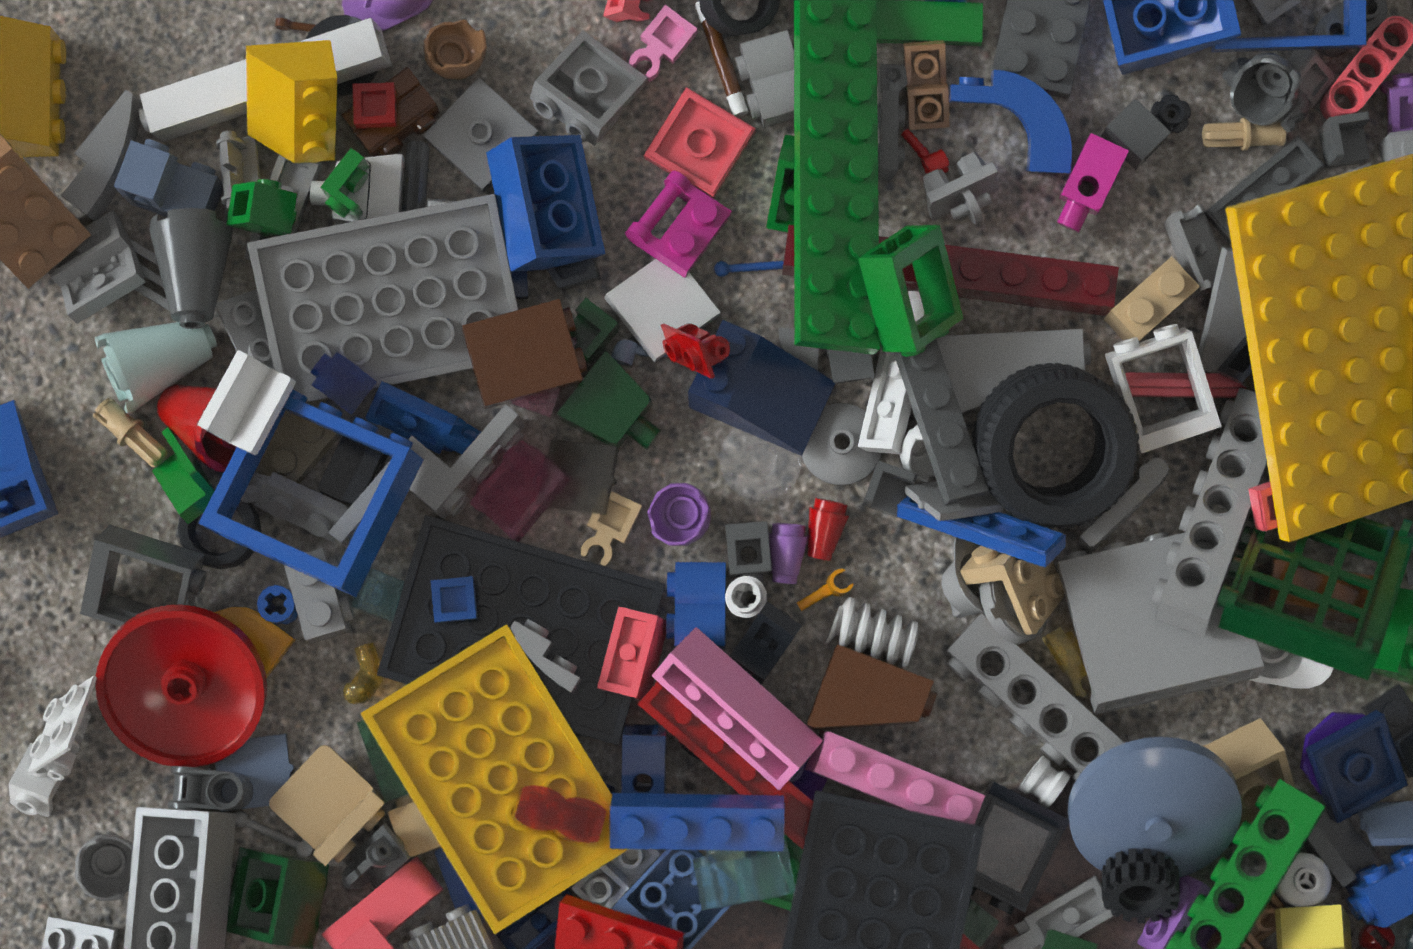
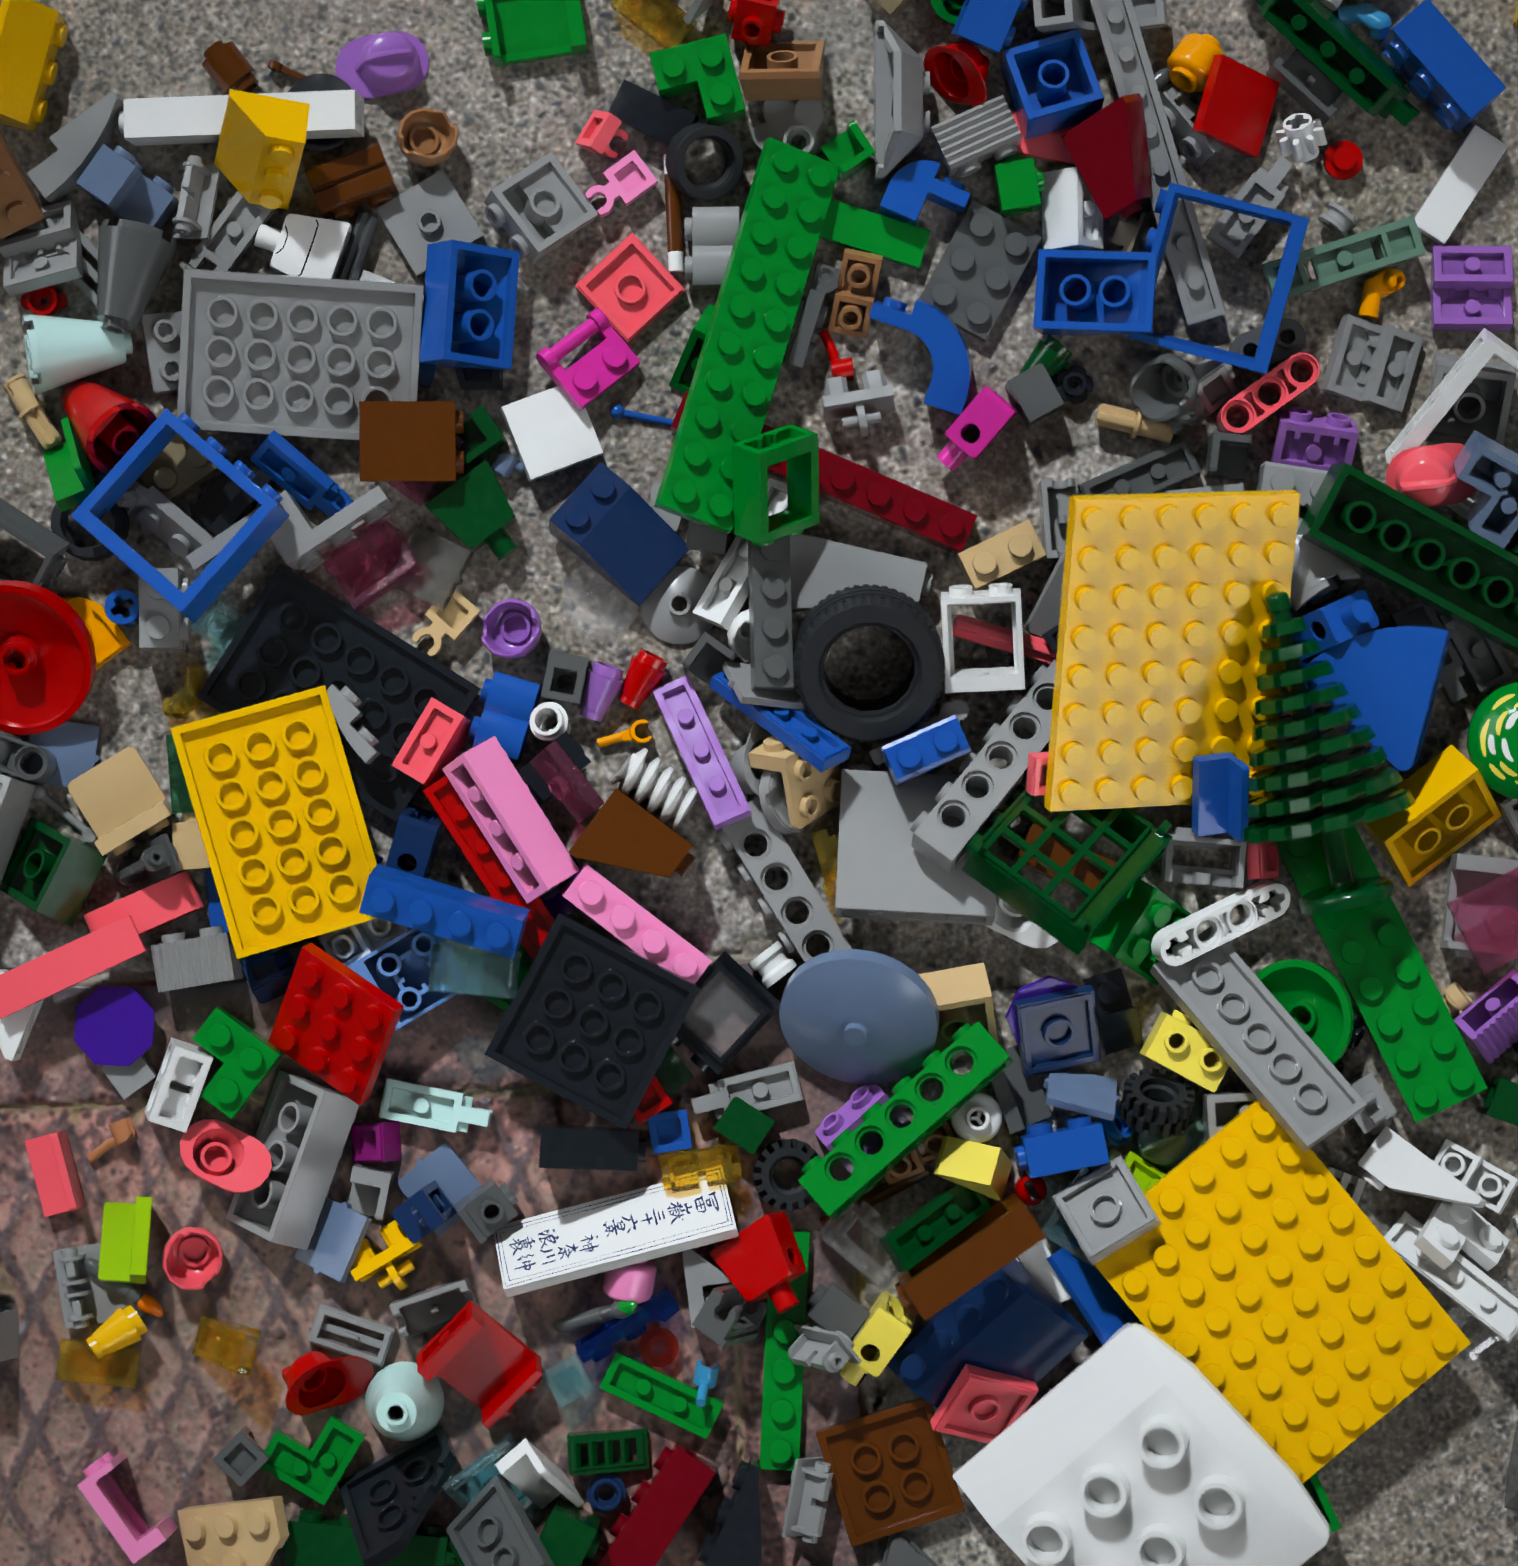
camera: 15 degrees right, 5 degrees up
white panel [197,350,296,455] -> none
green brick [226,179,297,237] -> none
clear blue bracket [310,351,377,415] -> none
green bracket [320,148,369,220] -> none
red plate [353,82,397,128] -> none
blue plate [431,576,478,623] -> none
clear red brick [511,785,607,844] -> none
red hinge [660,323,730,379] -> none
black tyre [1102,848,1180,923] -> none
none -> red plate [20,285,68,316]
none -> reddish brown brick [202,40,259,95]
none -> clear pink plate [530,741,604,824]
none -> medium lavender plate [652,675,752,831]
none -> blue brick [879,715,971,787]
none -> dark green cone [1018,334,1072,378]

